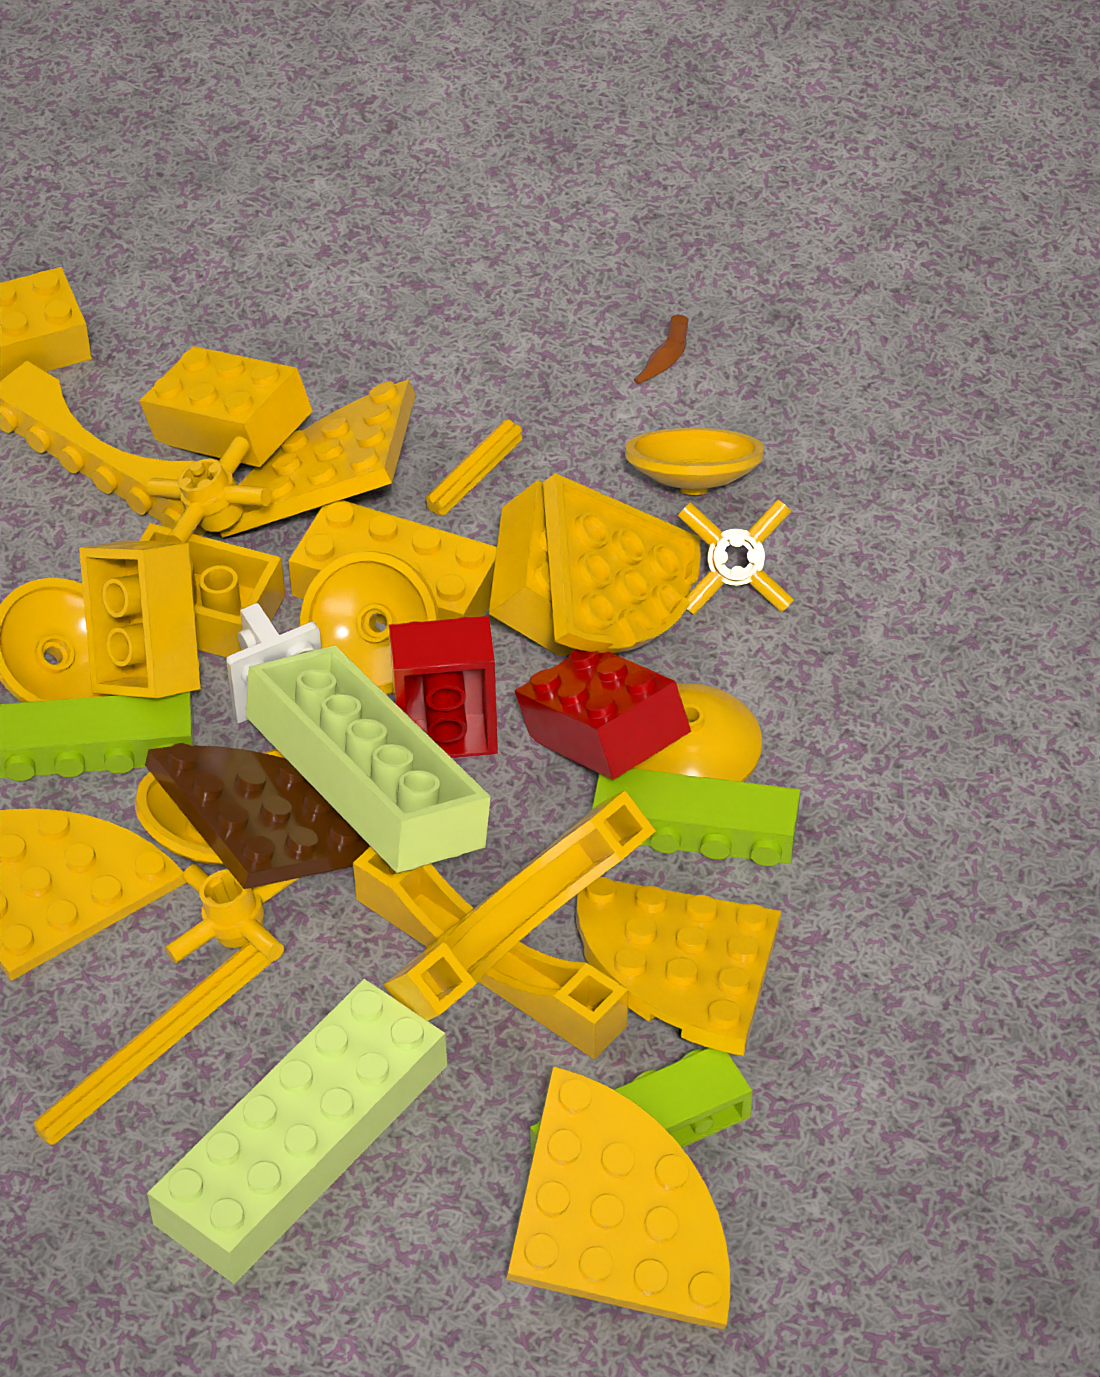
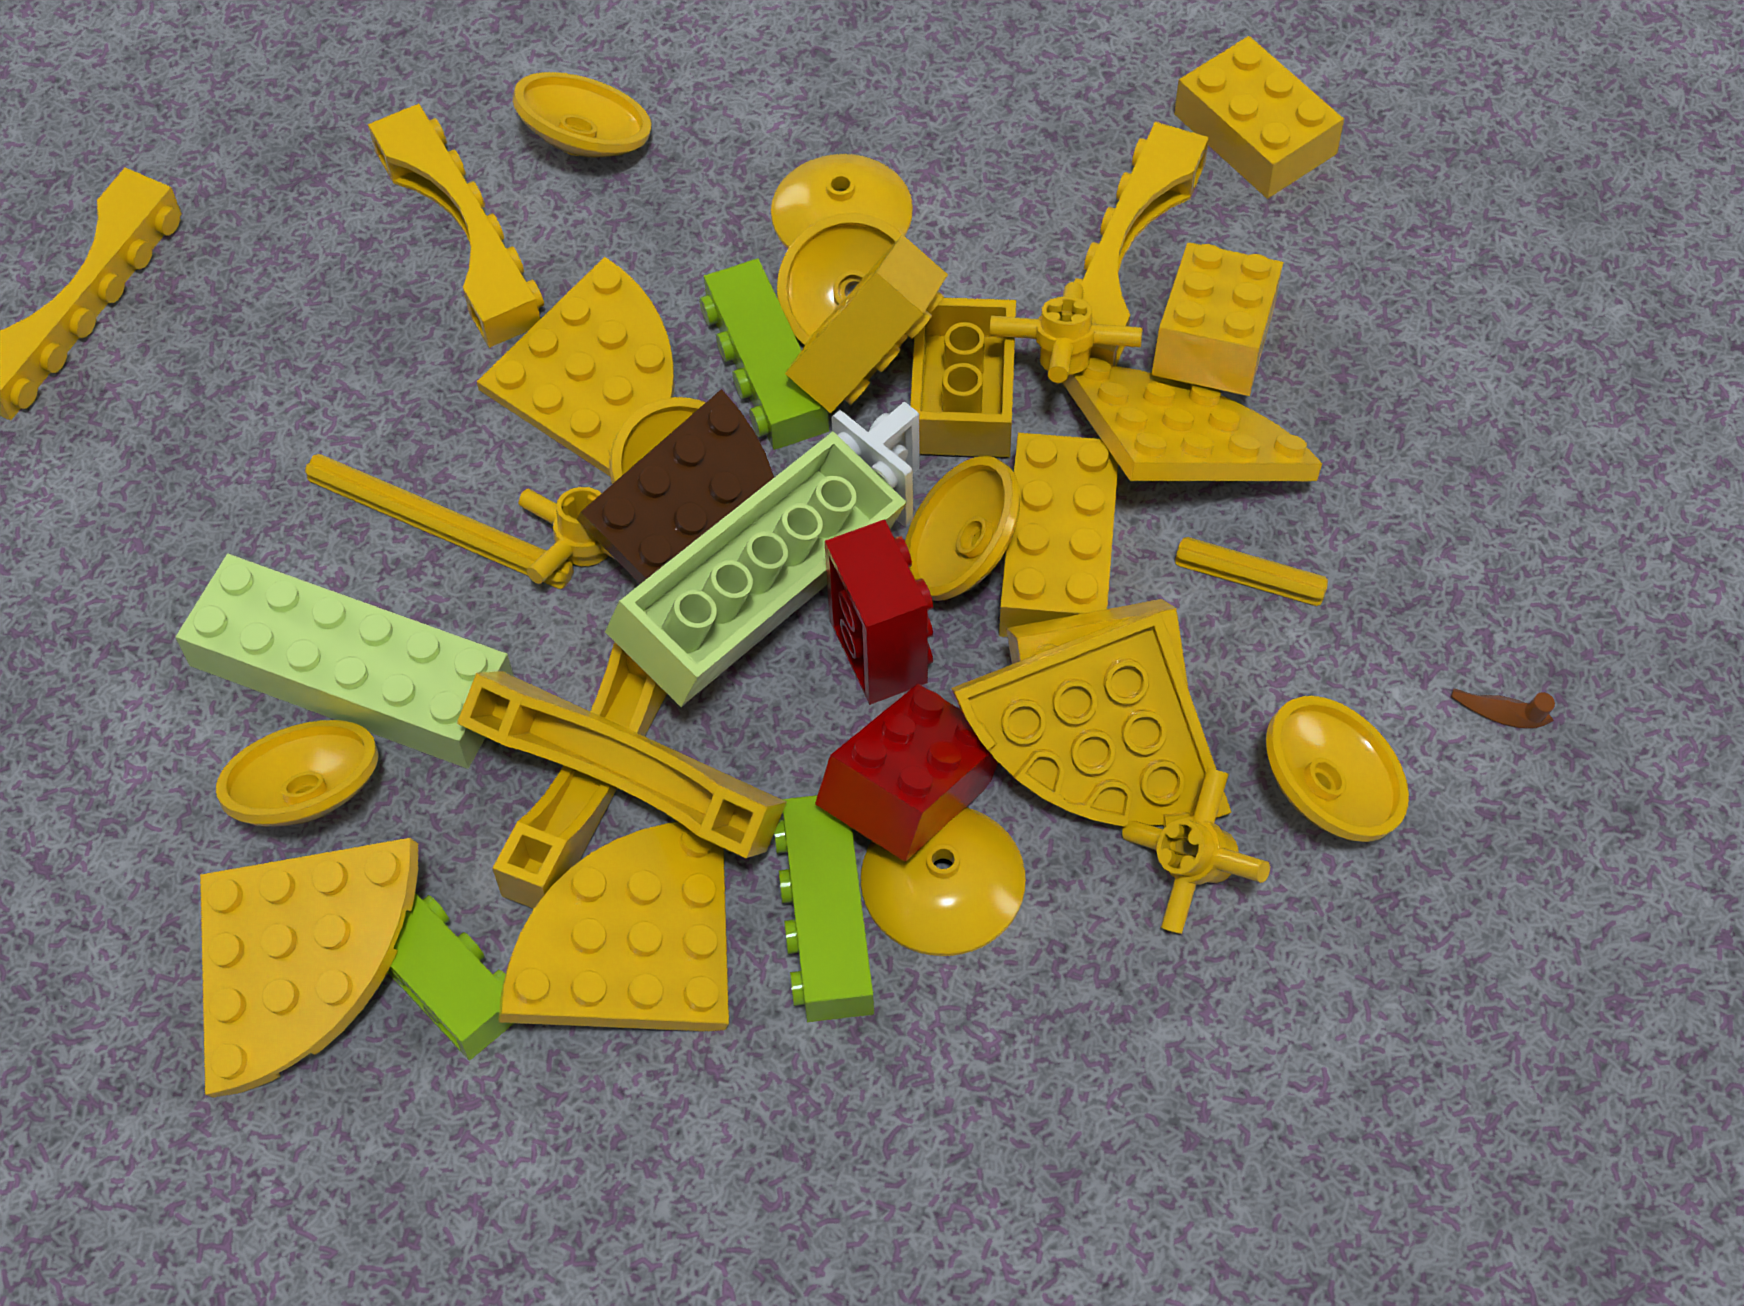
camera: 75 degrees right, 10 degrees up
none -> yellow dish [216,720,378,827]

